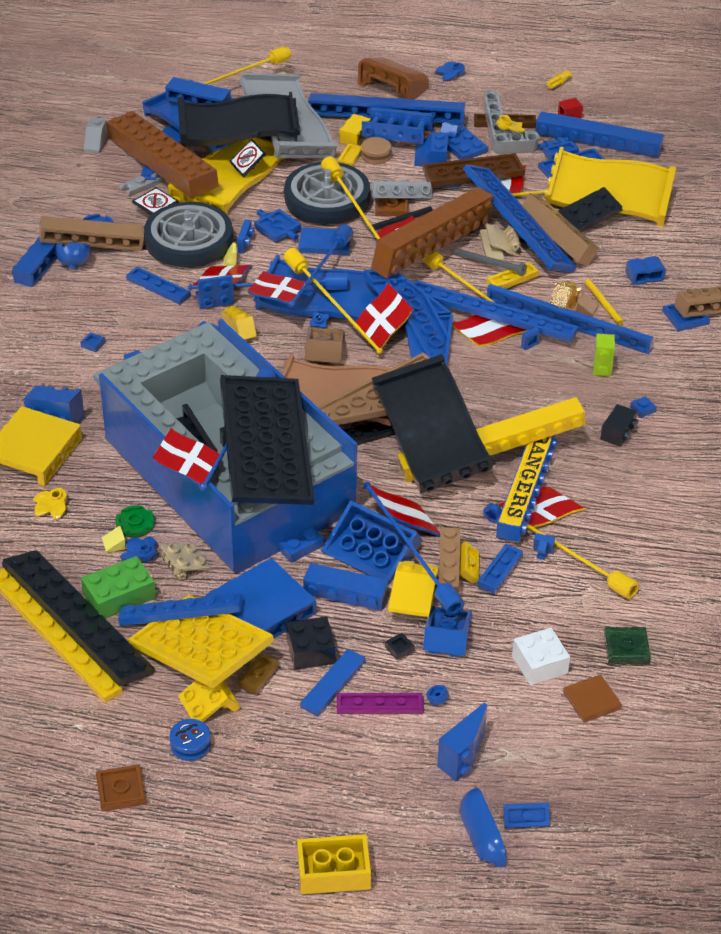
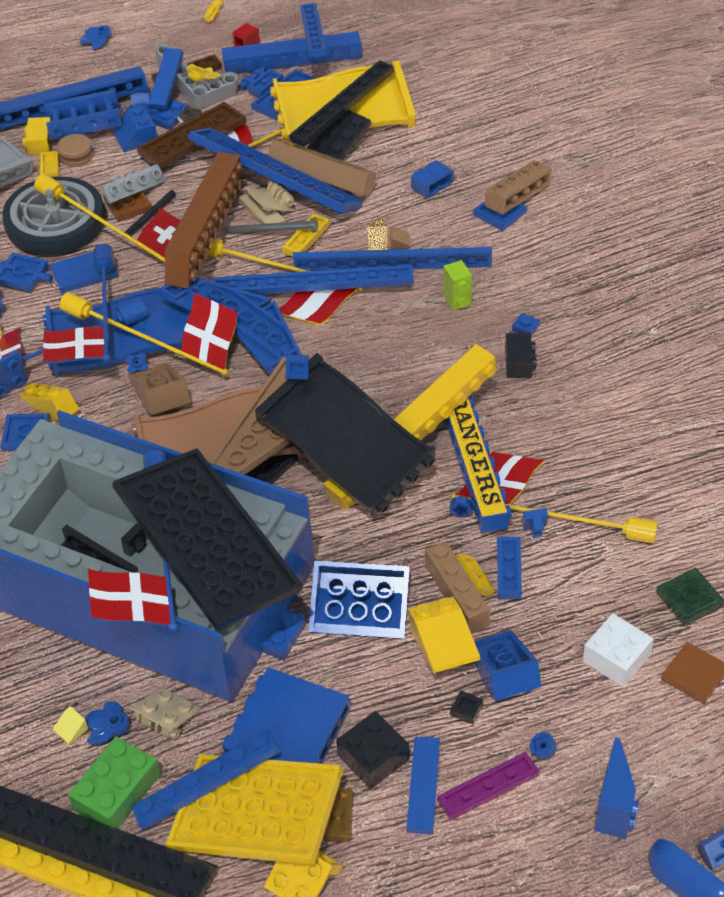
camera: 25 degrees left, 5 degrees up
green tile [116,505,155,538] -> none
blue brick [303,563,389,611] -> none
dark orange windscreen [358,58,429,99] -> none
flag [363,482,465,615] -> none
blue tile [521,327,540,350] -> none
yellow bar [585,279,624,325] -> none
none -> blue tile [148,48,184,109]
none -> clear smoke plate [178,106,202,123]
none -> blue tile [286,355,309,379]
none -> black plate [289,60,394,147]
none -> blue plate [300,3,327,59]

